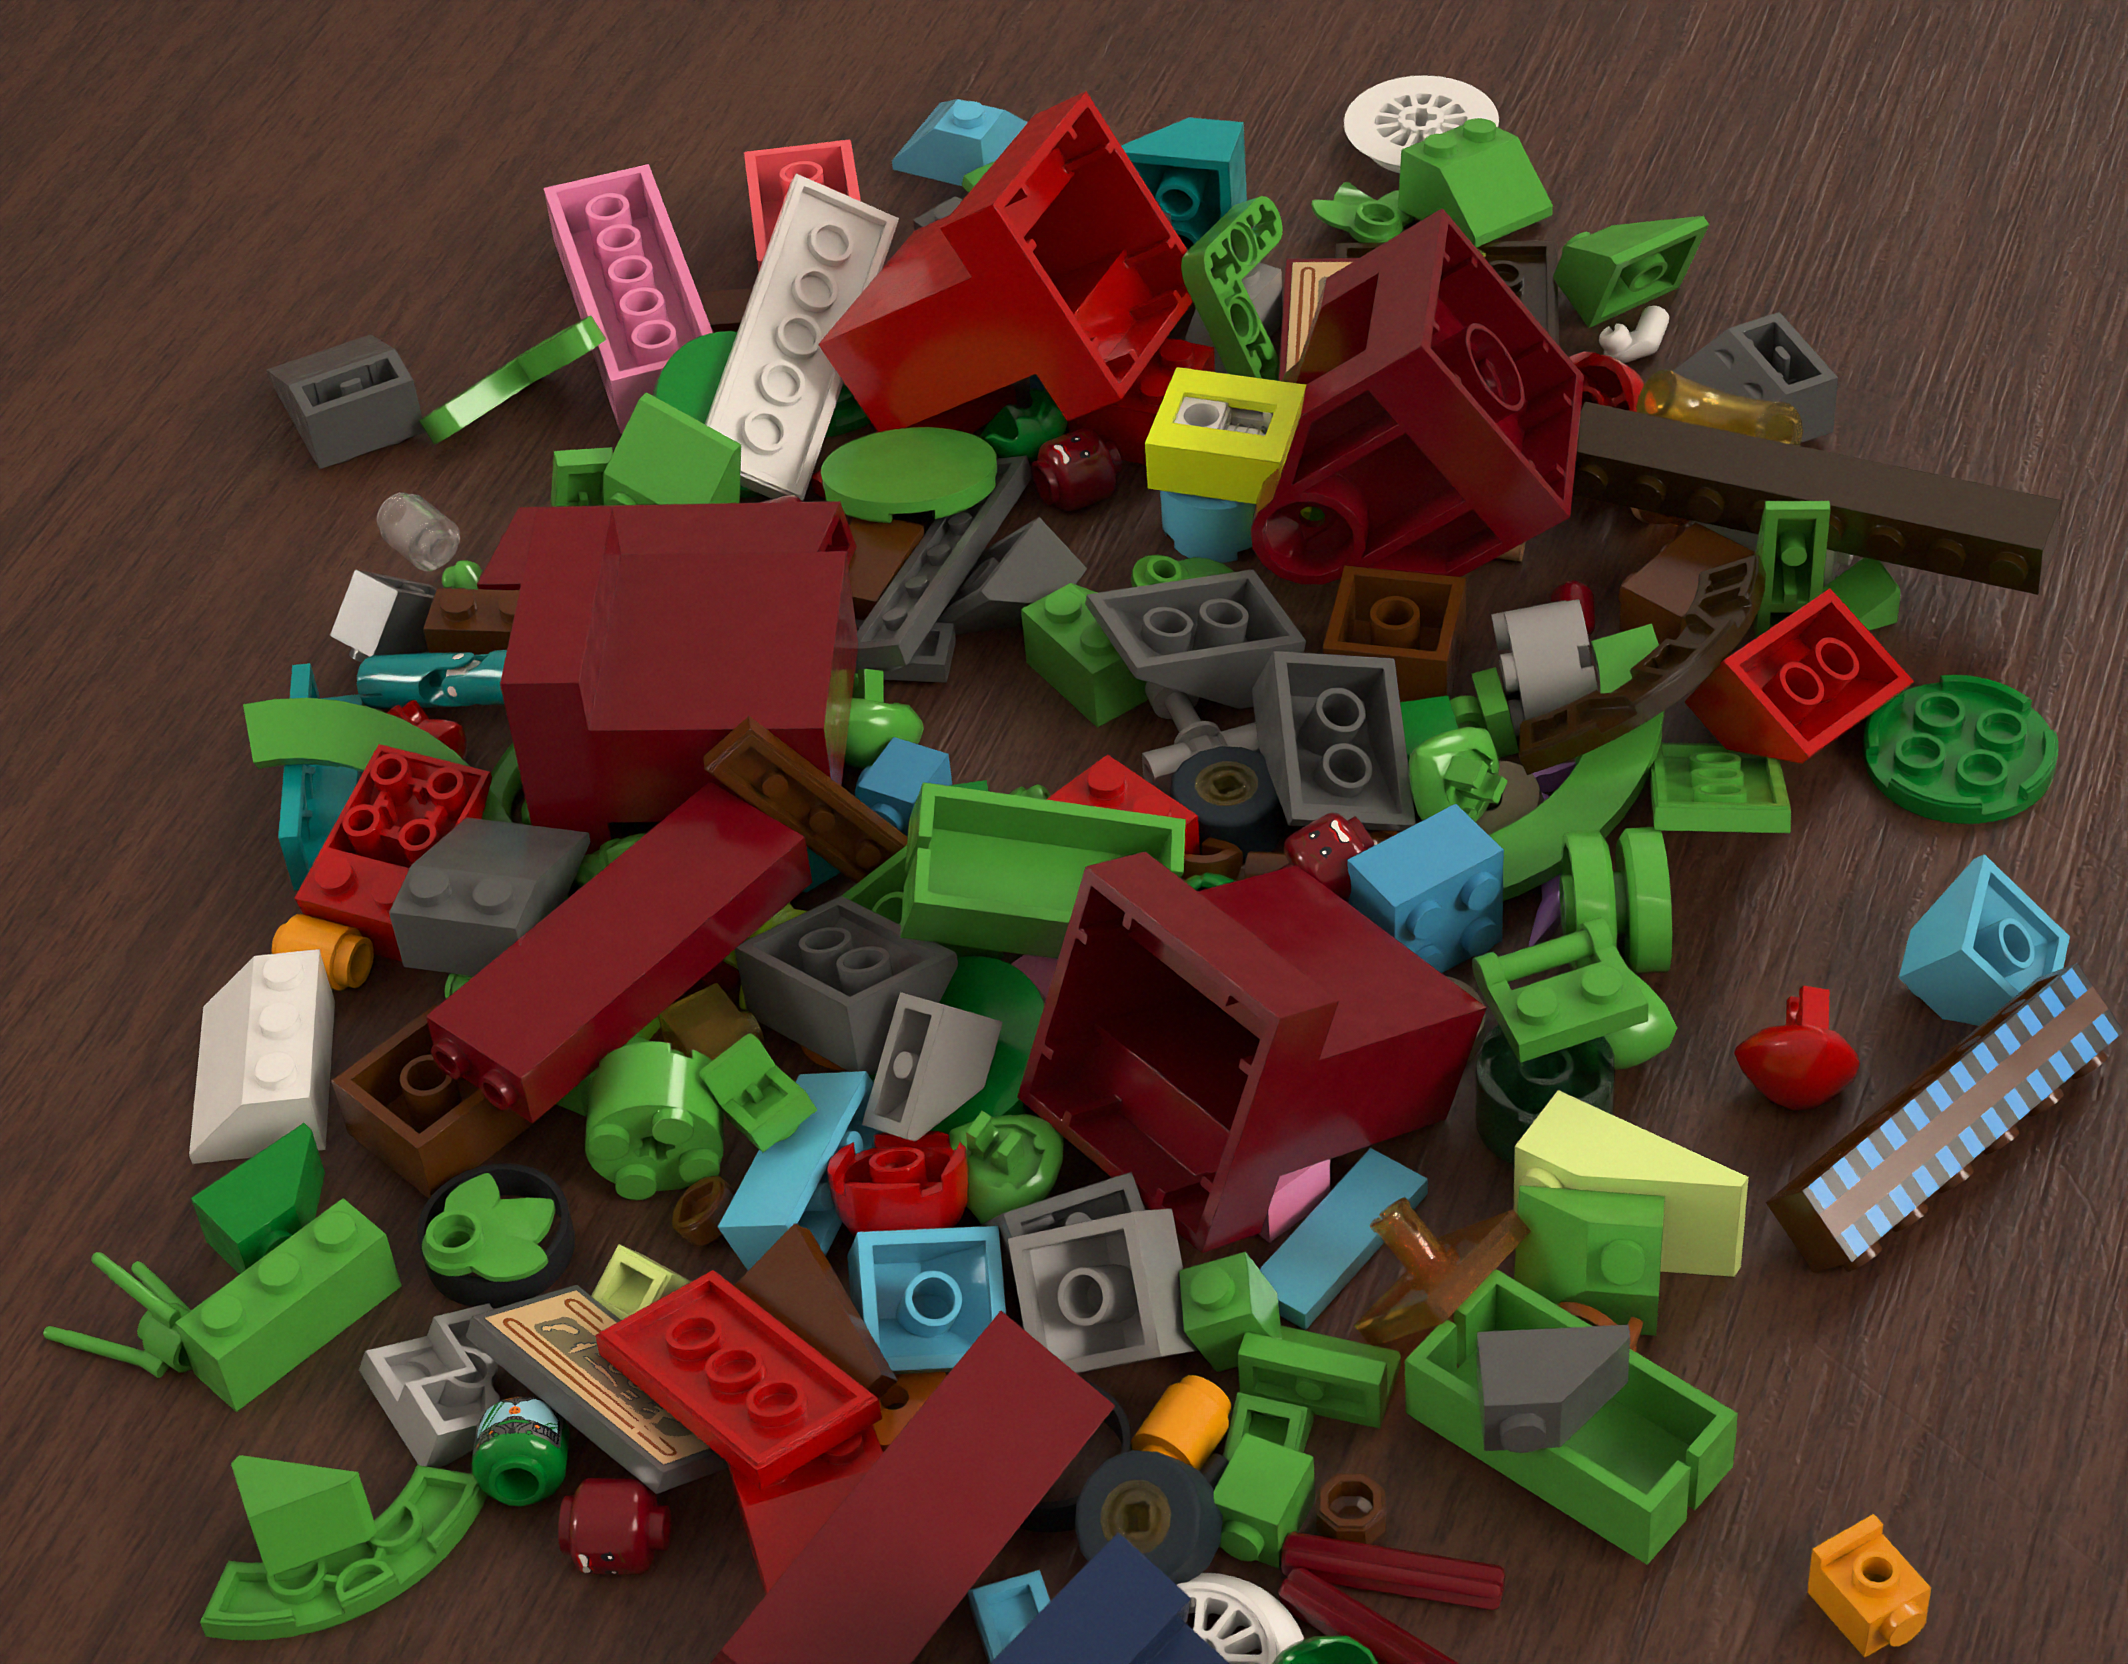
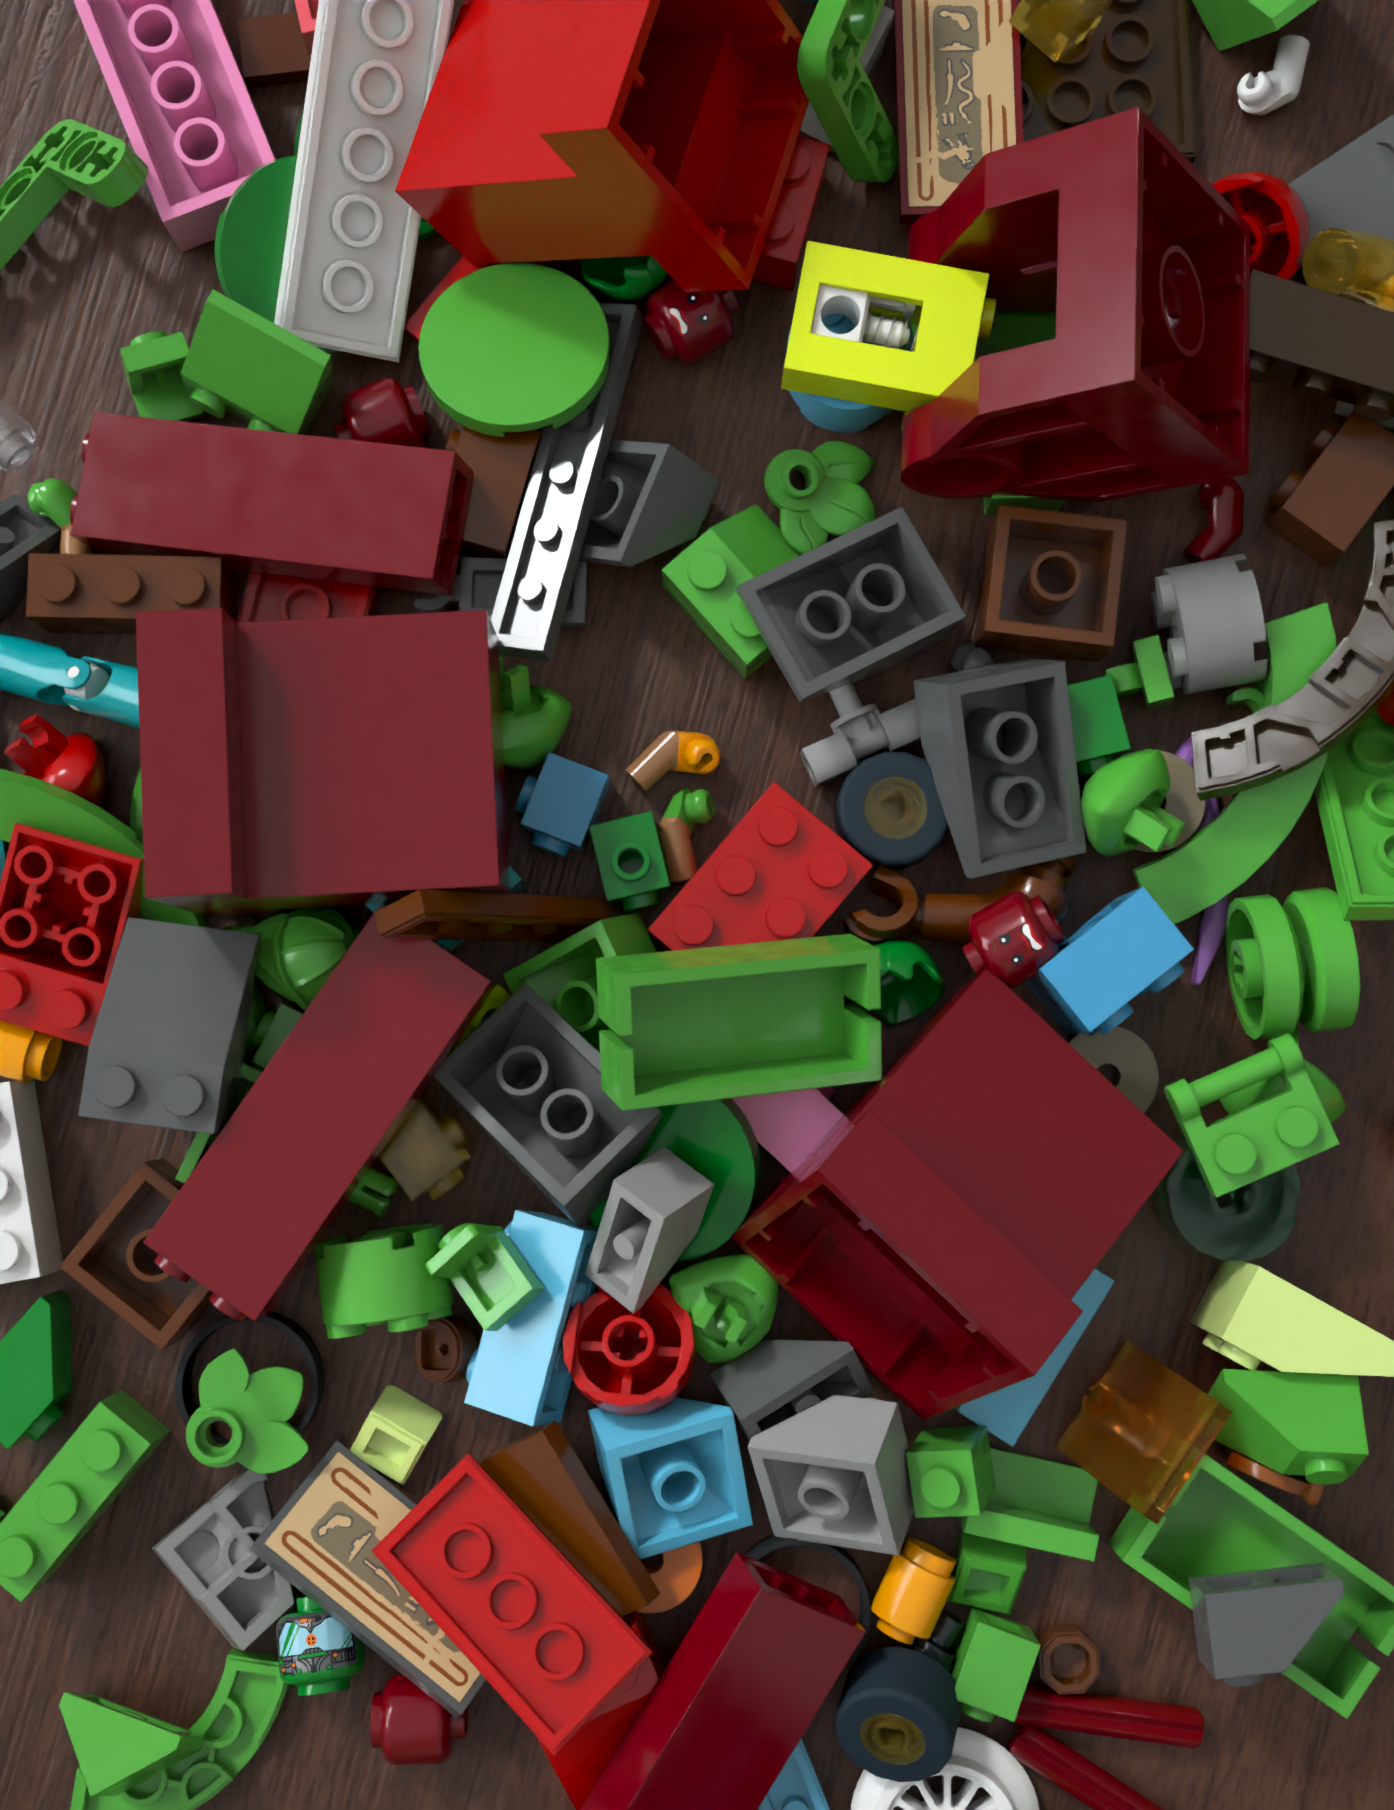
camera: 10 degrees left, 40 degrees up
none -> arm [625,730,721,792]

